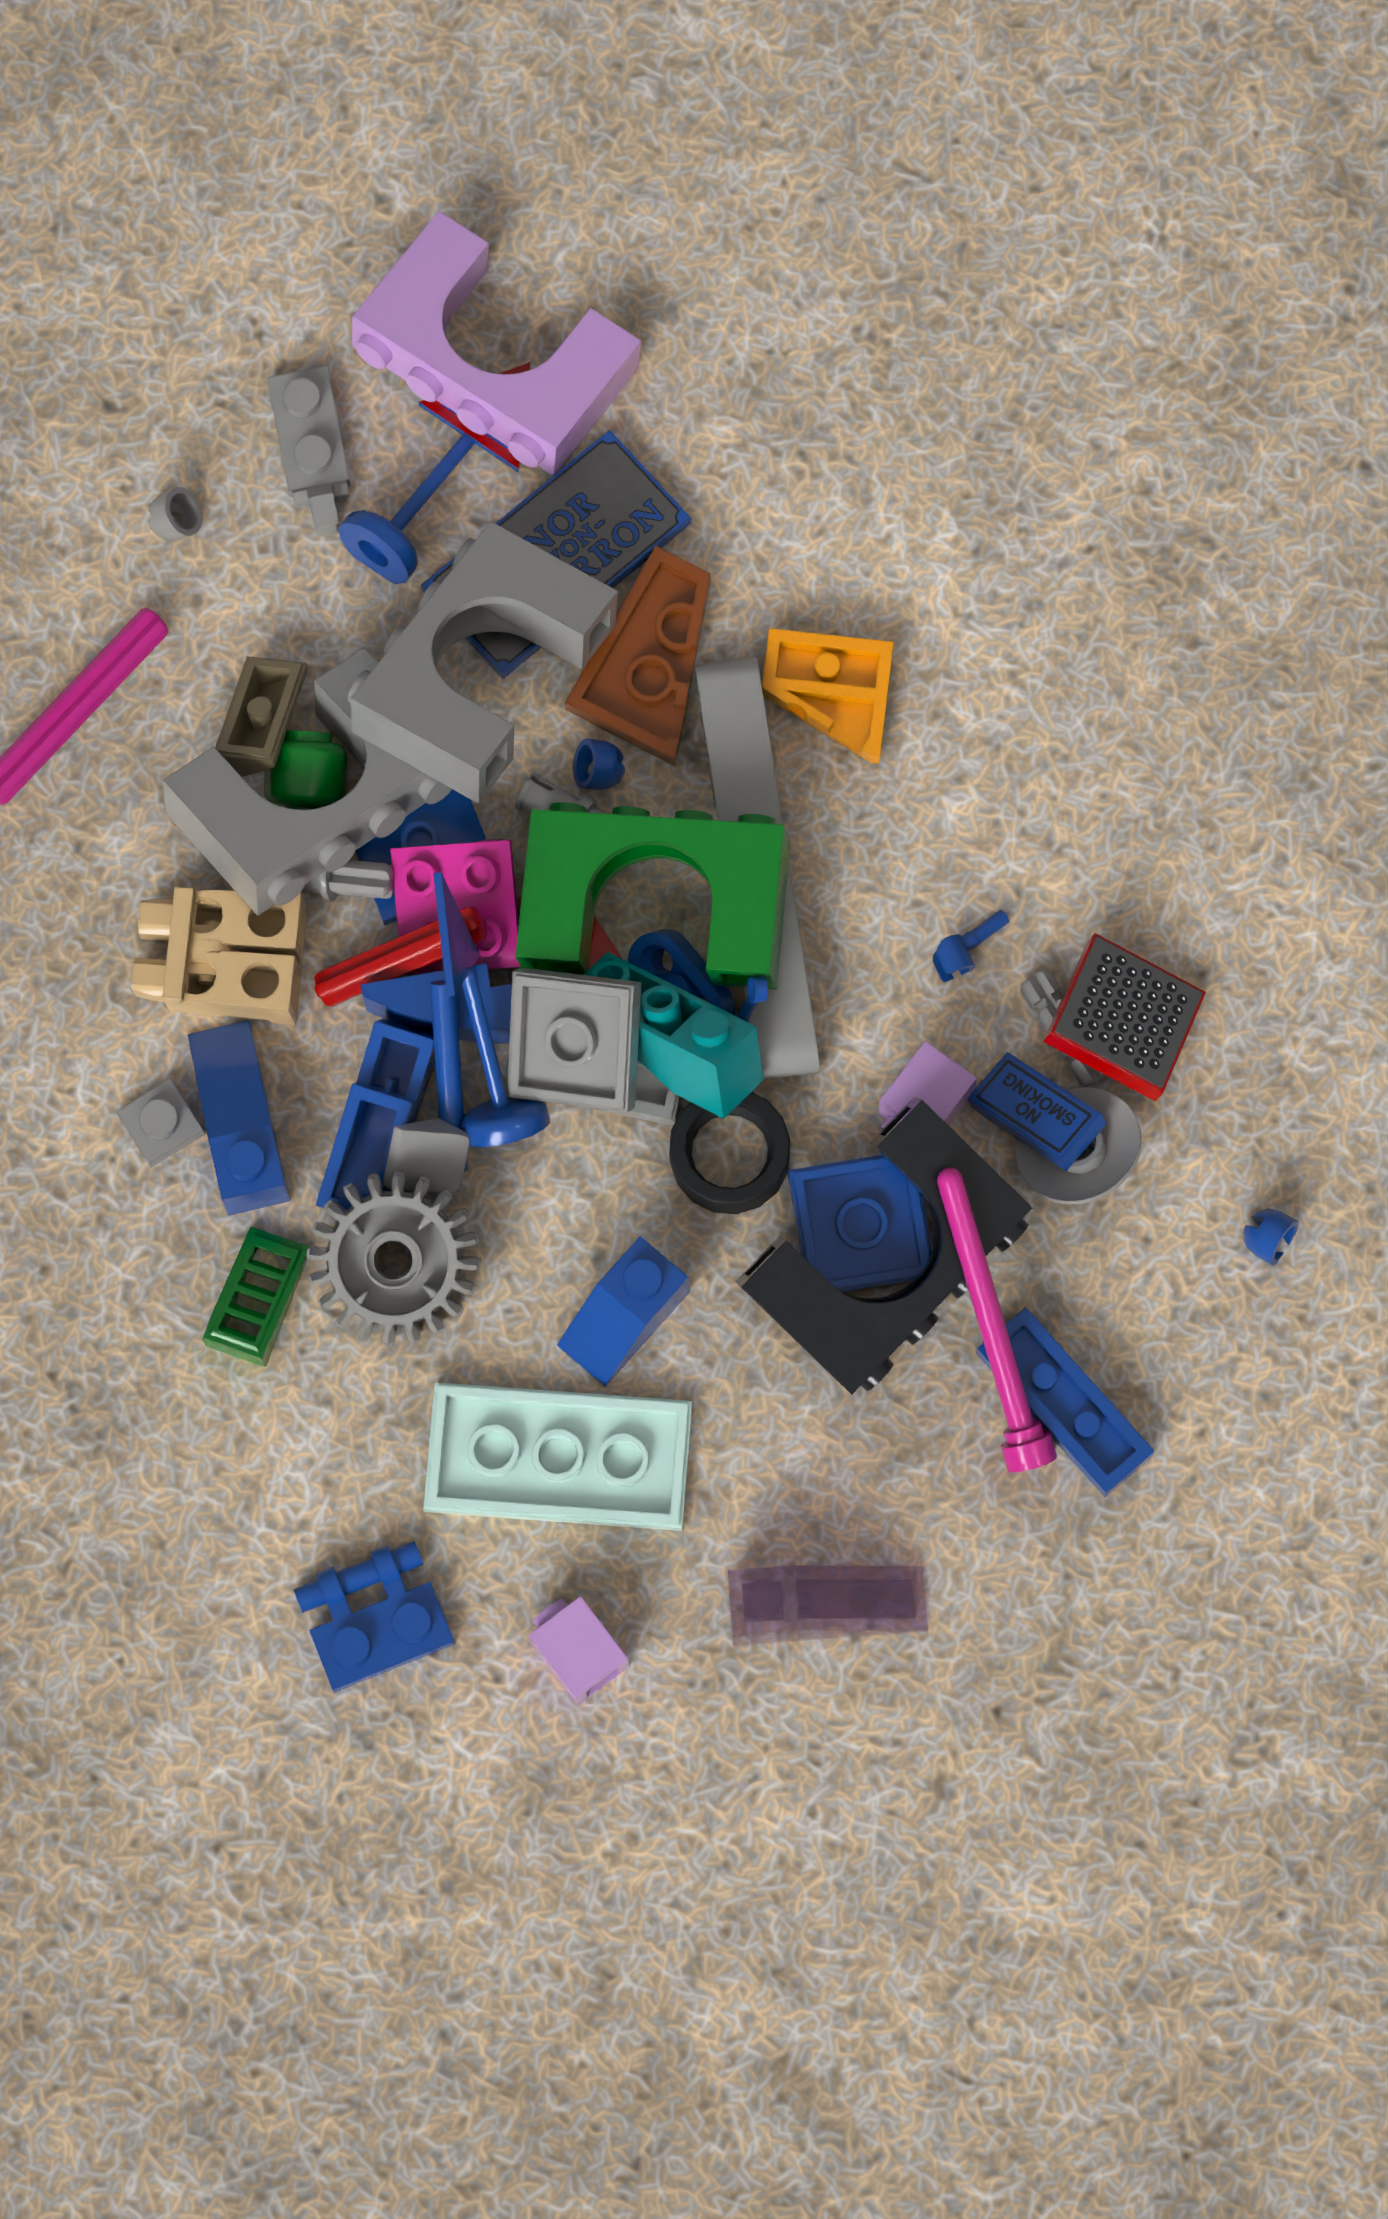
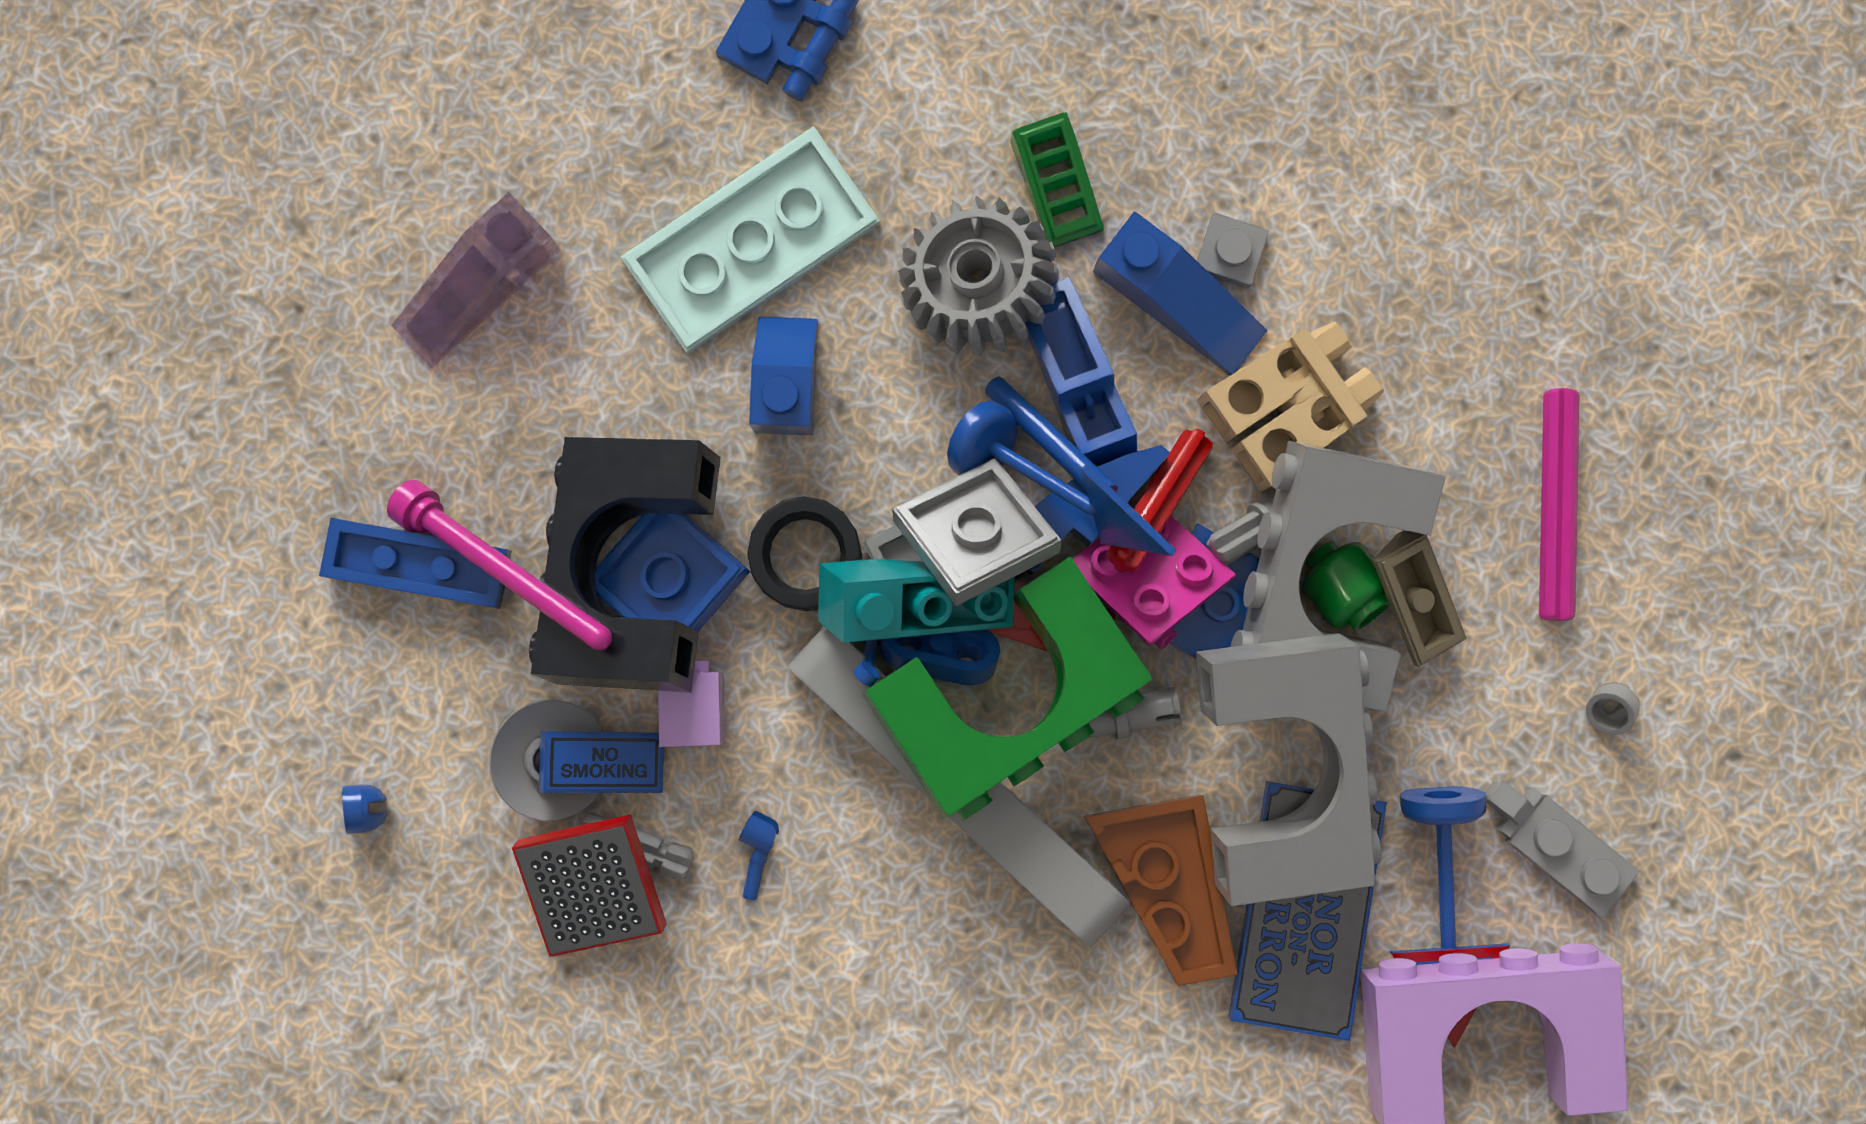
camera: 130 degrees right, 10 degrees up
light grey slope [383,1118,470,1193] -> none
lavender brick [528,1596,629,1706] -> none
blue hinge [573,738,625,790] -> none
light orange wing [762,628,894,764] -> none

